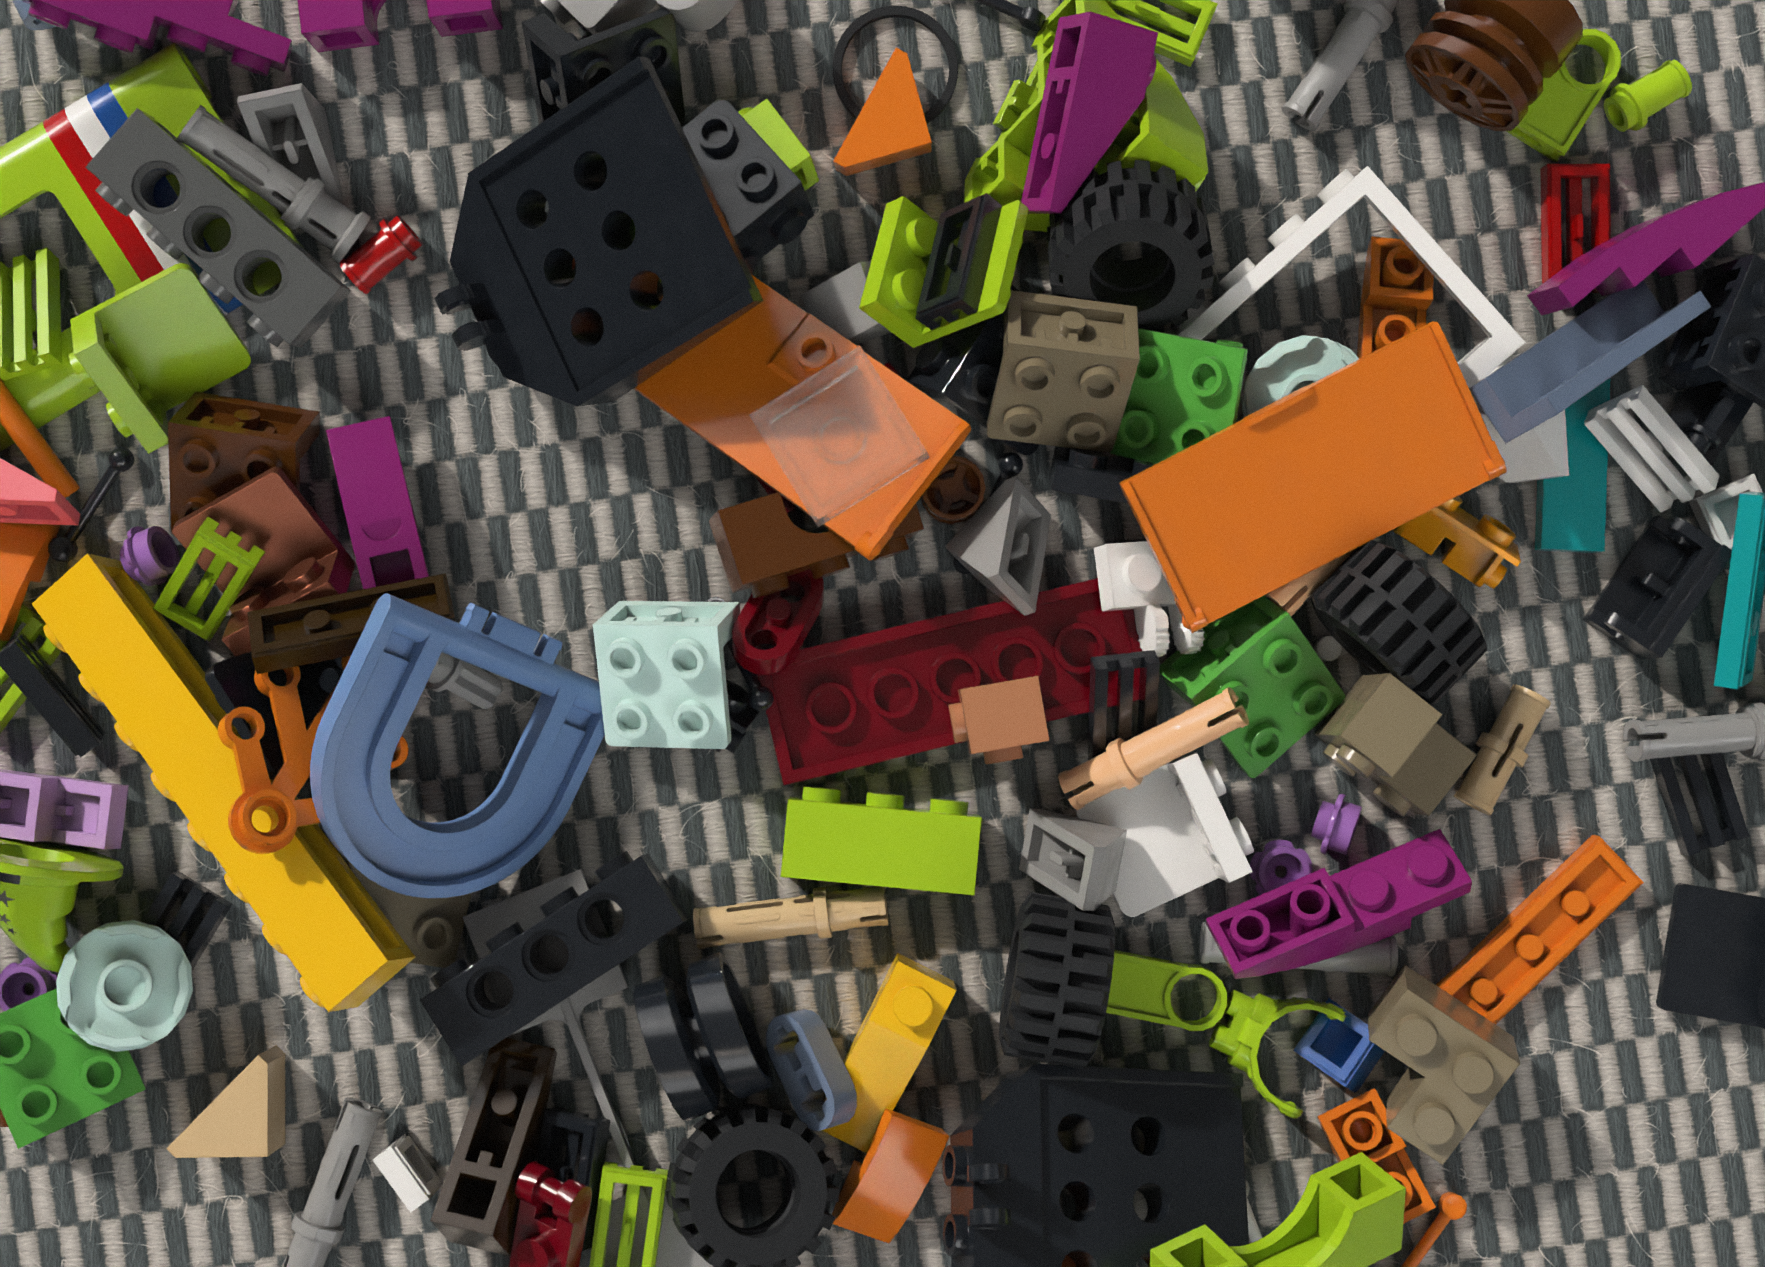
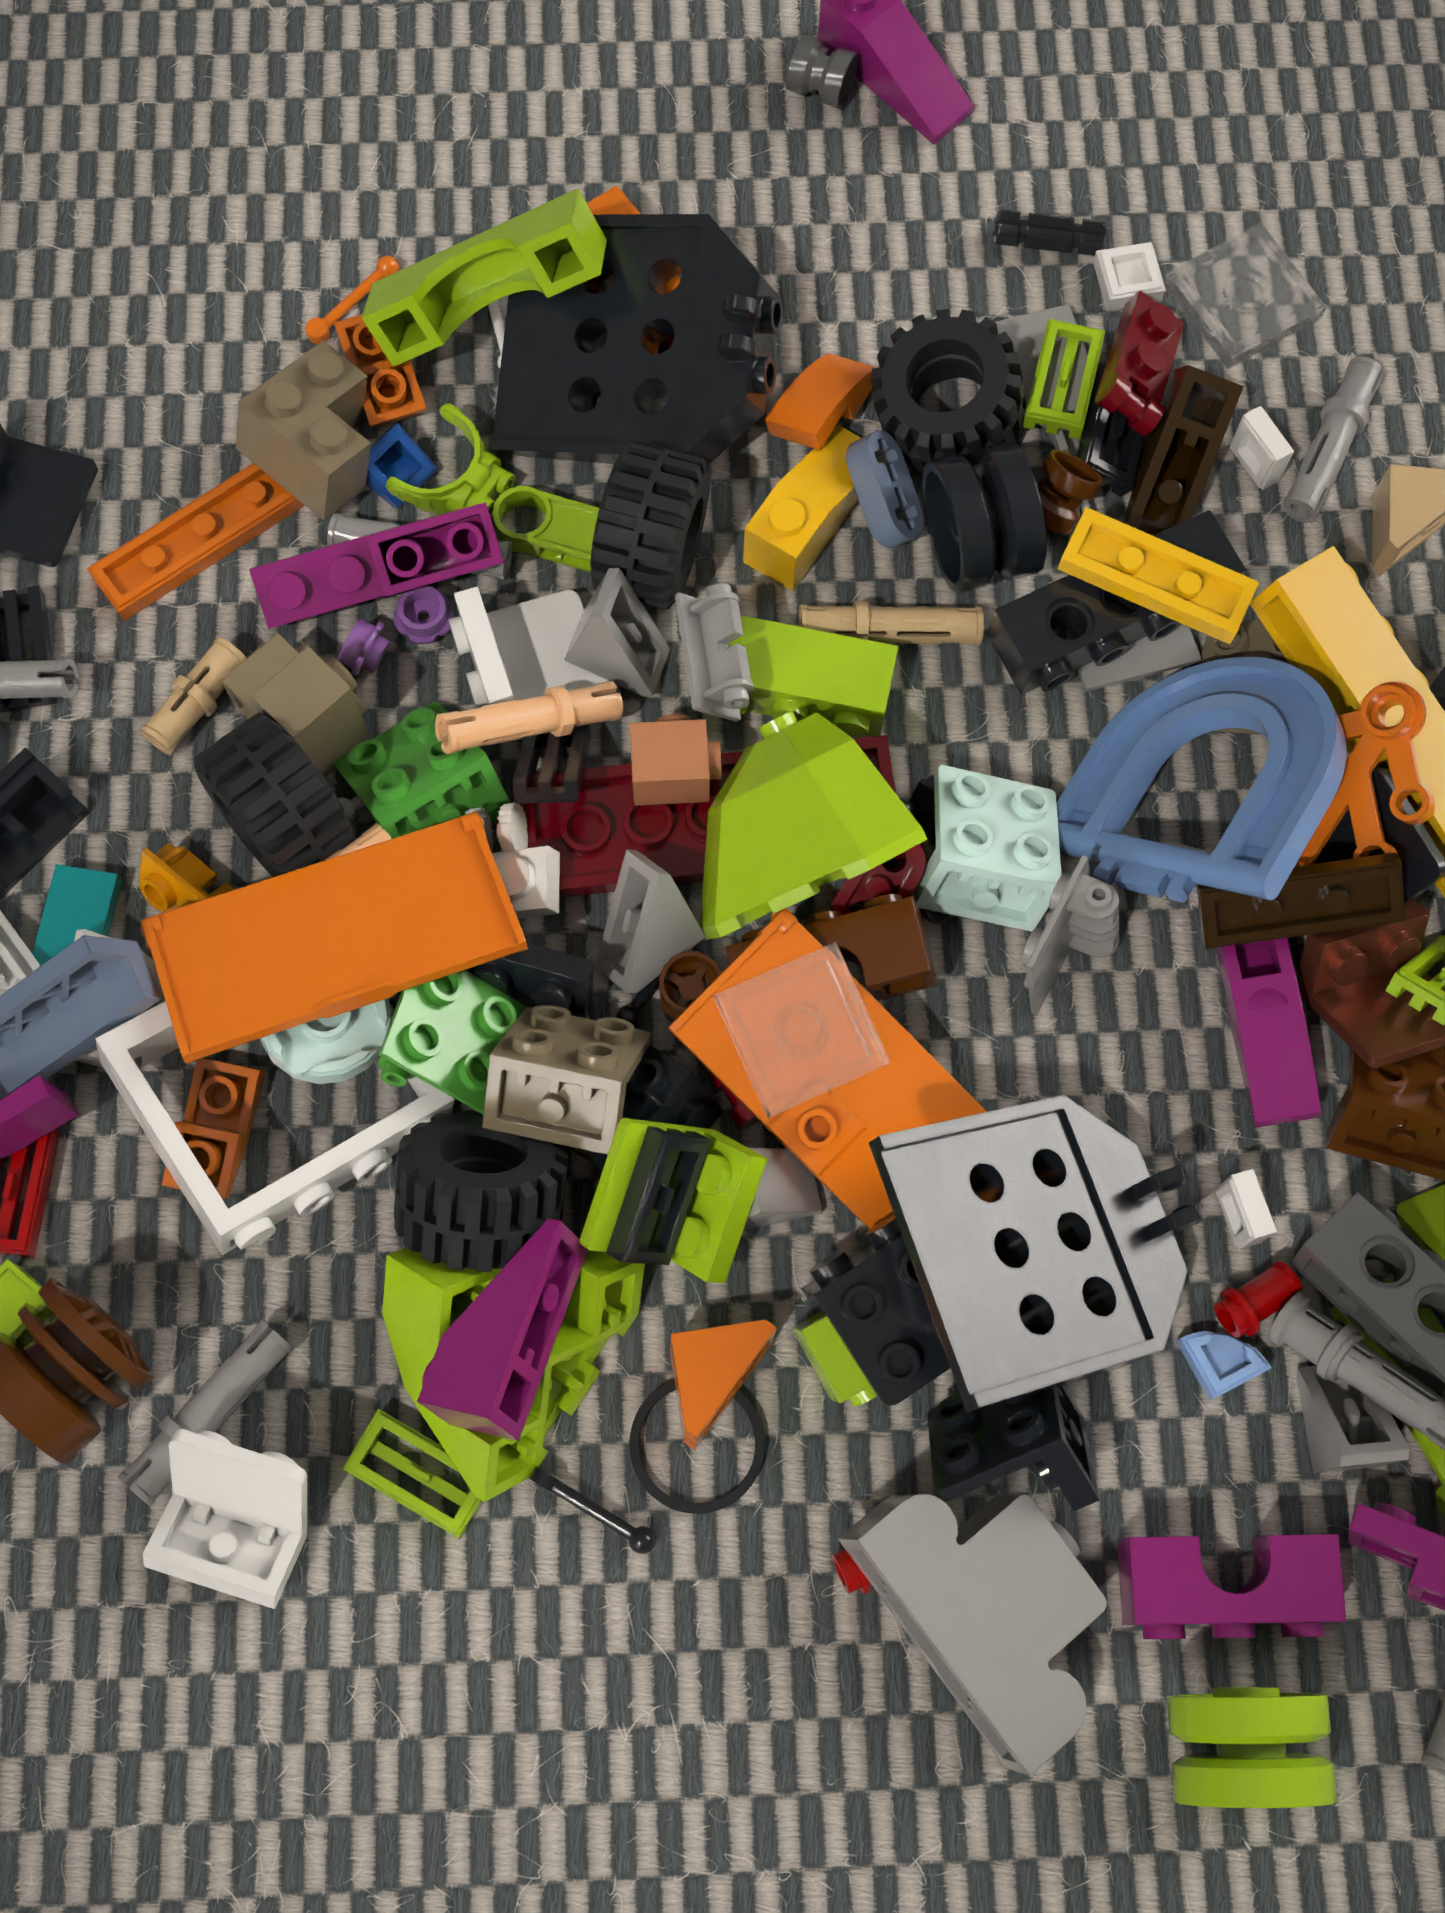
camera: 175 degrees left, 15 degrees down
none -> light grey hinge [675,583,754,722]
none -> lime brick [700,711,928,940]
none -> light grey hinge [1021,855,1119,1015]
none -> reddish brown wheel [1037,449,1103,535]
none -> yellow plate [1057,507,1259,645]
none -> light blue tile [1176,1331,1272,1401]
none -> white tile [1215,1169,1277,1250]

